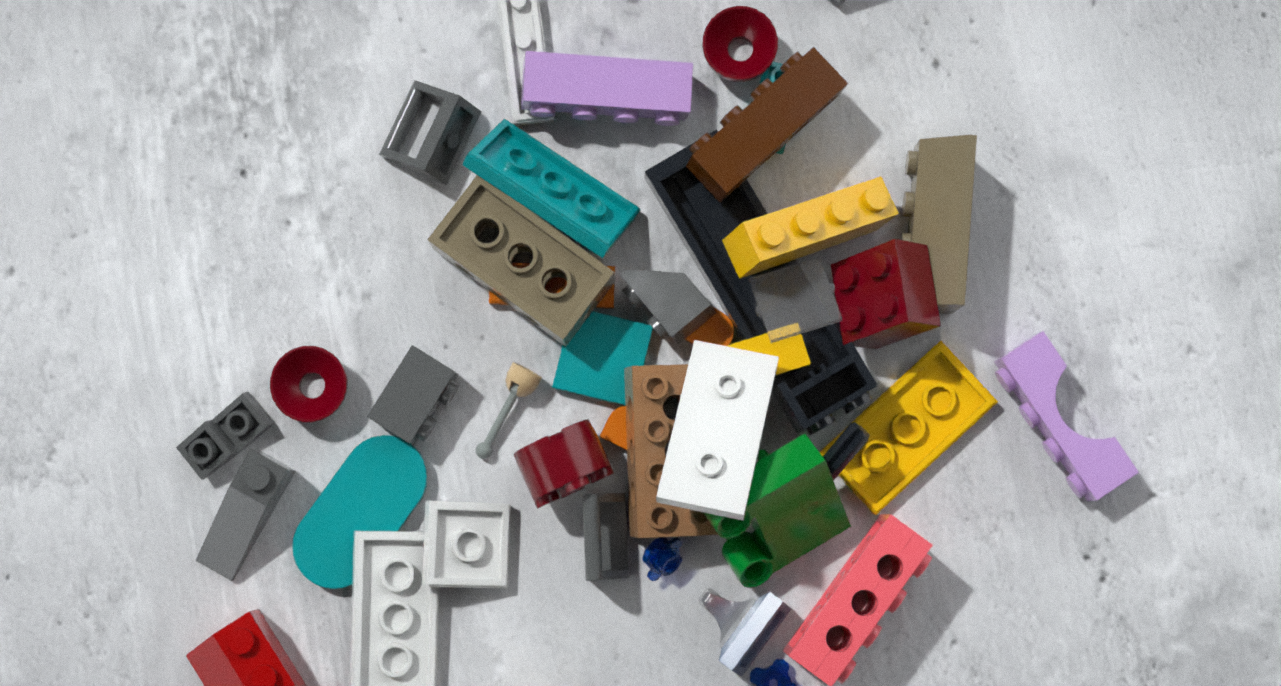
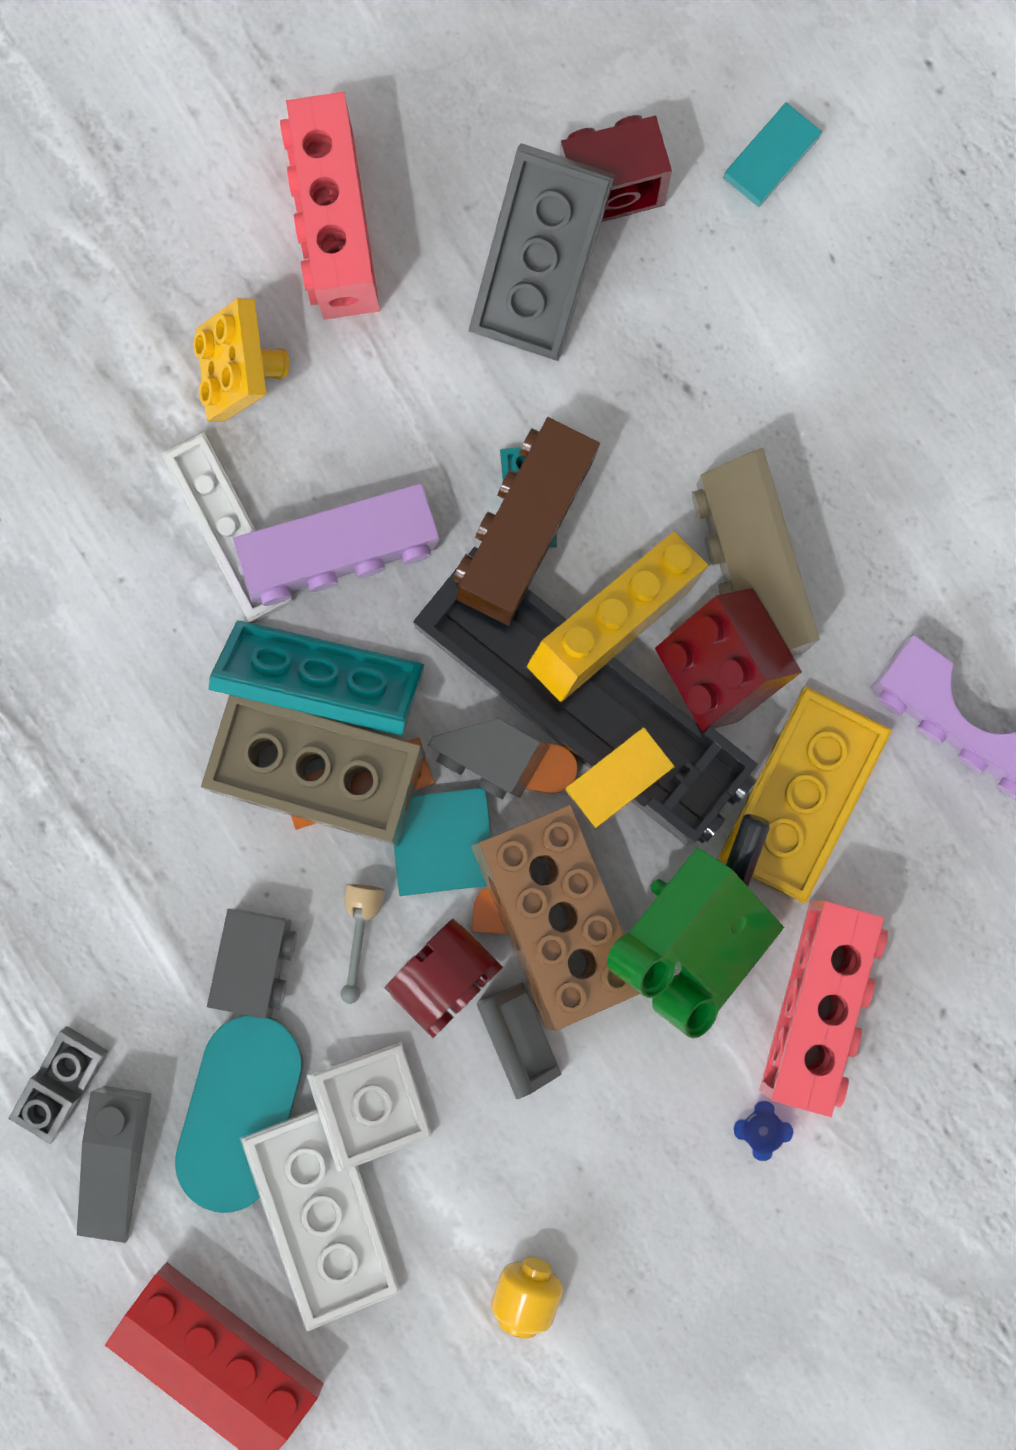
camera: 15 degrees left, 0 degrees up
dark red piece [270,346,348,422] -> none
dark grey tile [379,80,482,185] -> none
clear blue plate [642,537,683,581] -> none
white plate [656,340,779,520] -> none
piece [699,588,792,676] -> none
dark red piece [702,6,778,82] -> none
clear piece [749,257,842,343] -> none

